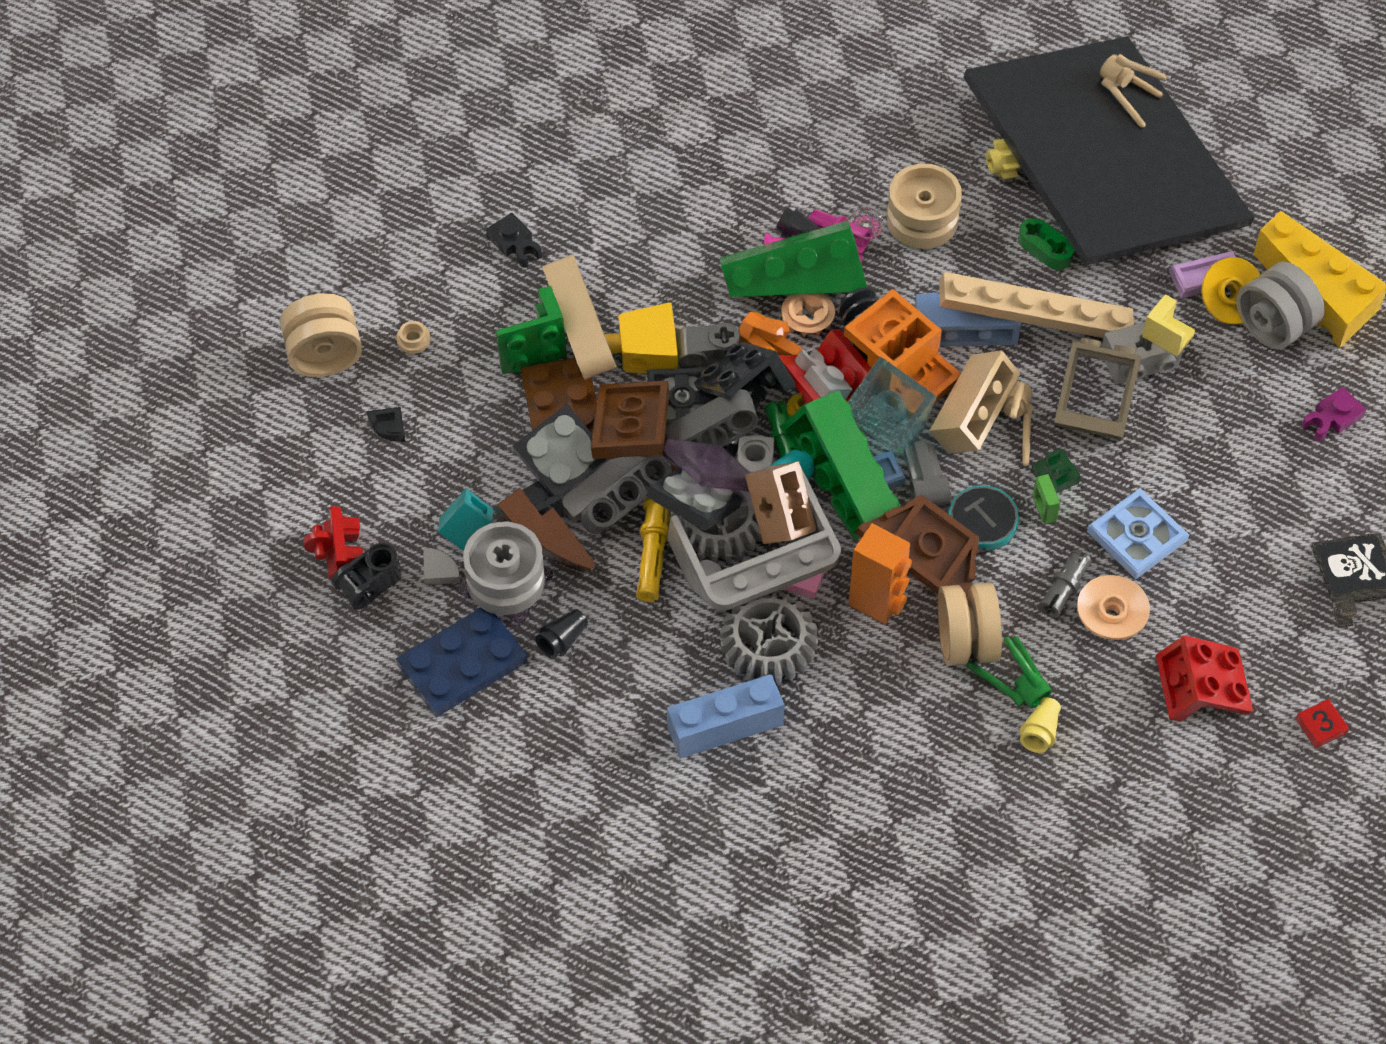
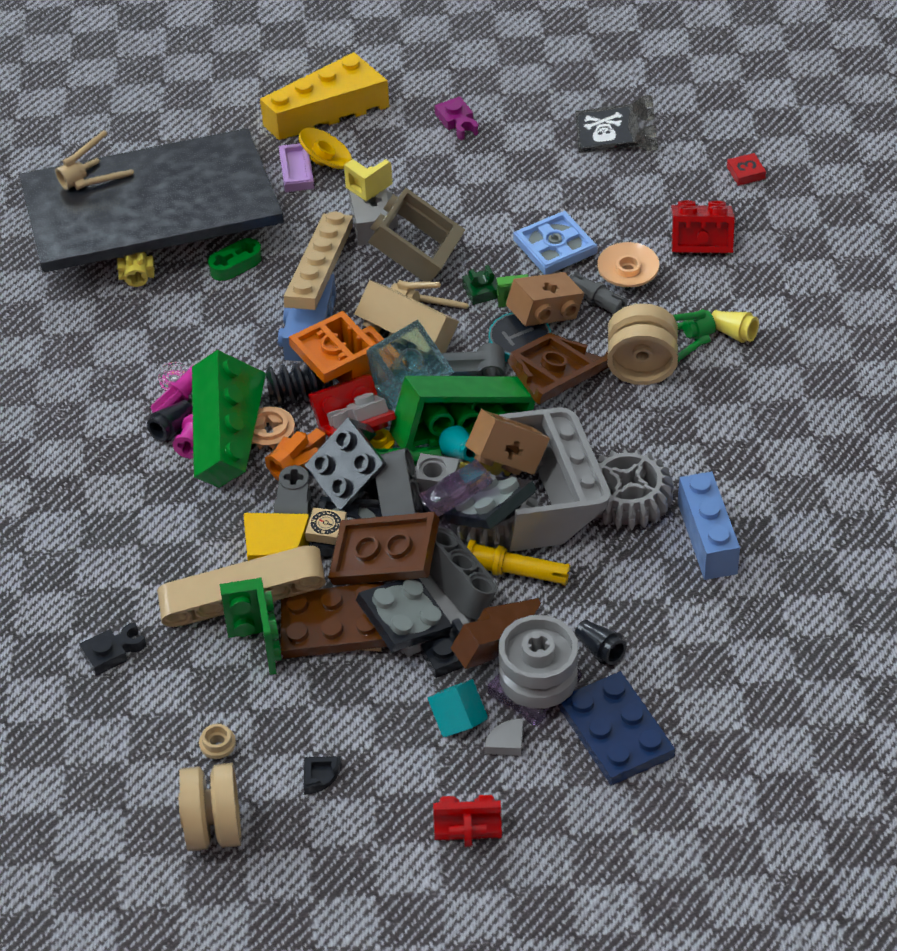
camera: 80 degrees left, 10 degrees down
black piece [331,543,402,610] -> none
orange brick [848,523,912,625] -> none
tan wheel [887,164,962,249] -> none
light grey wheel [1236,262,1325,350] -> none
none -> tan tile [305,507,347,545]
none -> medium nougat brick [506,272,584,326]

